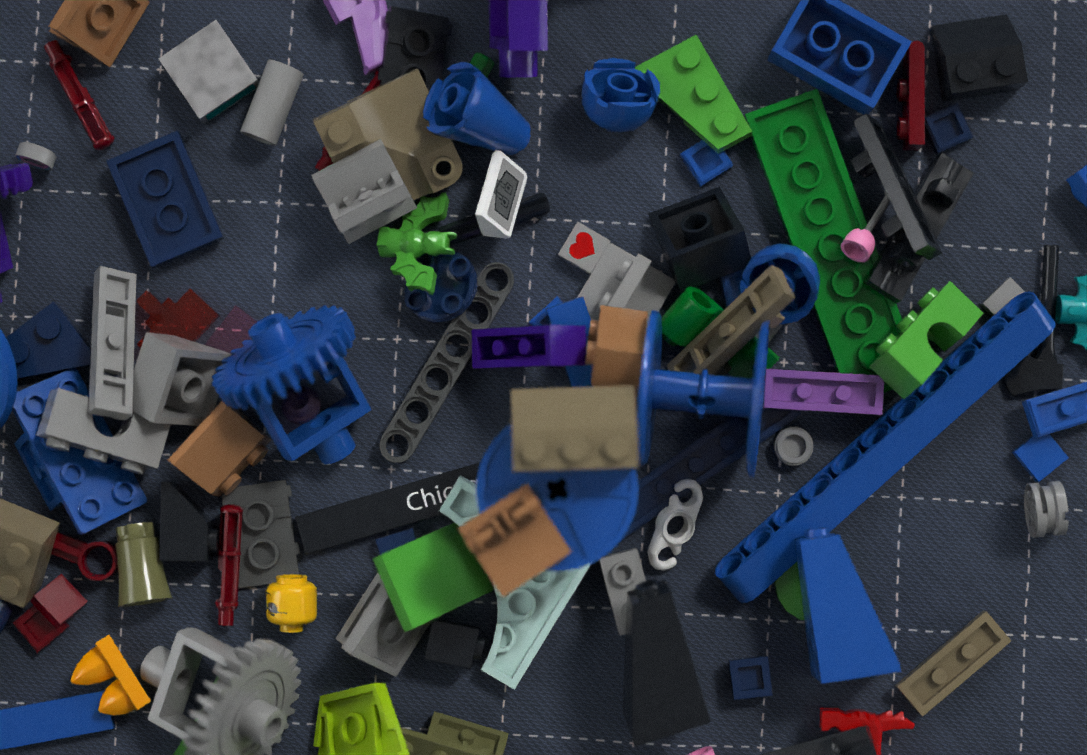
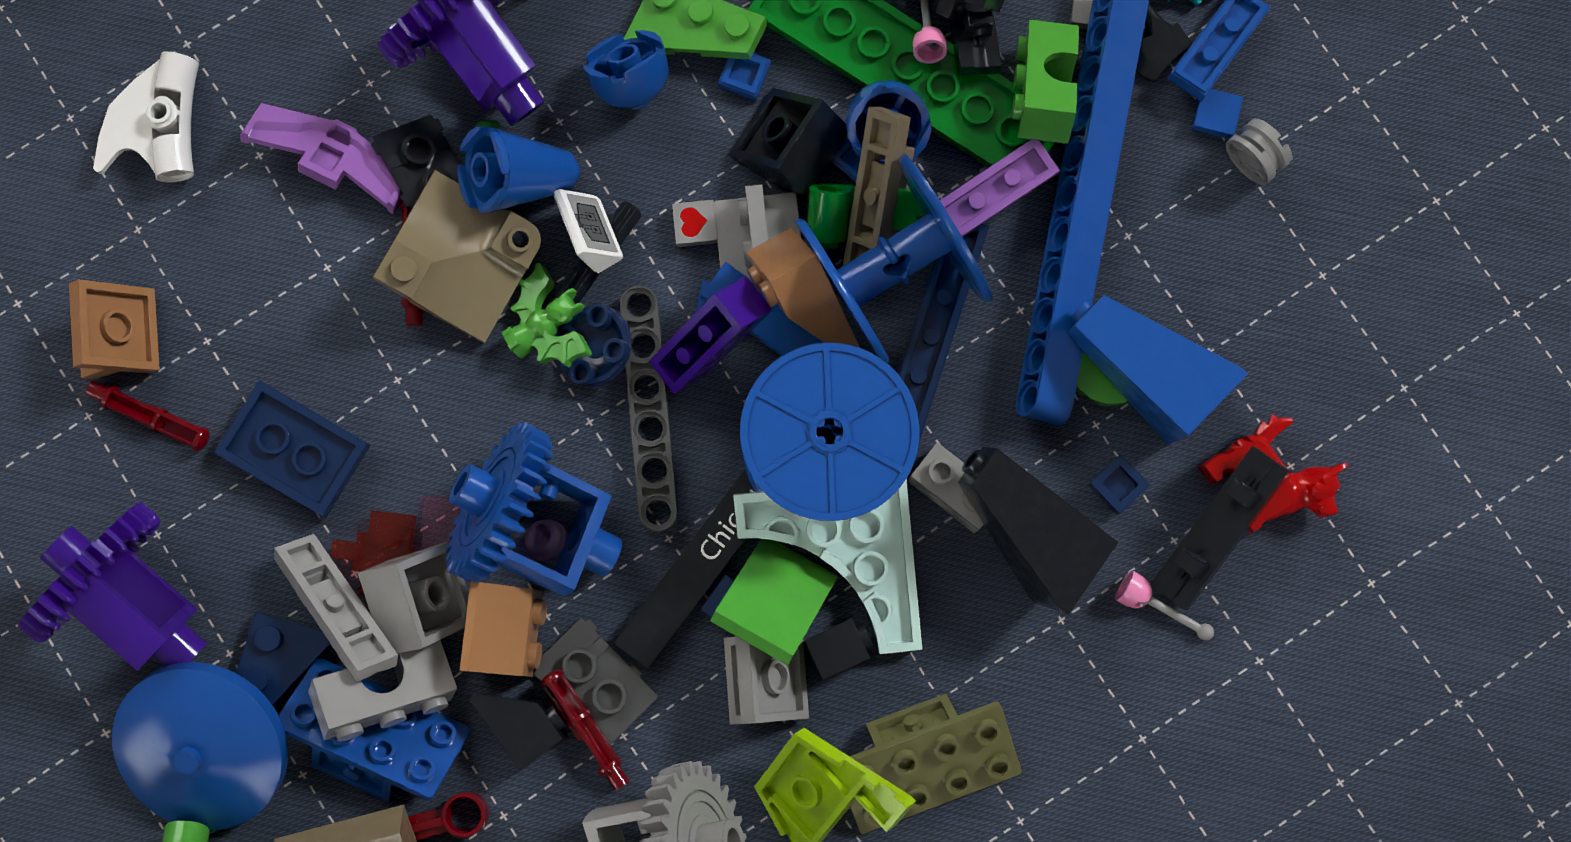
camera: 30 degrees left, 5 degrees down
light grey tile [15,142,57,171] -> none
olive plant [115,522,173,607] -> none
flat silver piece [158,20,259,124] -> none
light grey pin [240,59,304,146] -> none
yellow head [266,574,317,633] -> none
light grey bracket [311,139,417,244] -> none
medium nougat hinge [458,483,572,597] -> none
dark tan slope [511,386,639,471] -> none
white piece [647,479,703,571] -> none
light grey tile [773,427,813,466] -> none
dark tan plate [895,610,1011,717] -> none

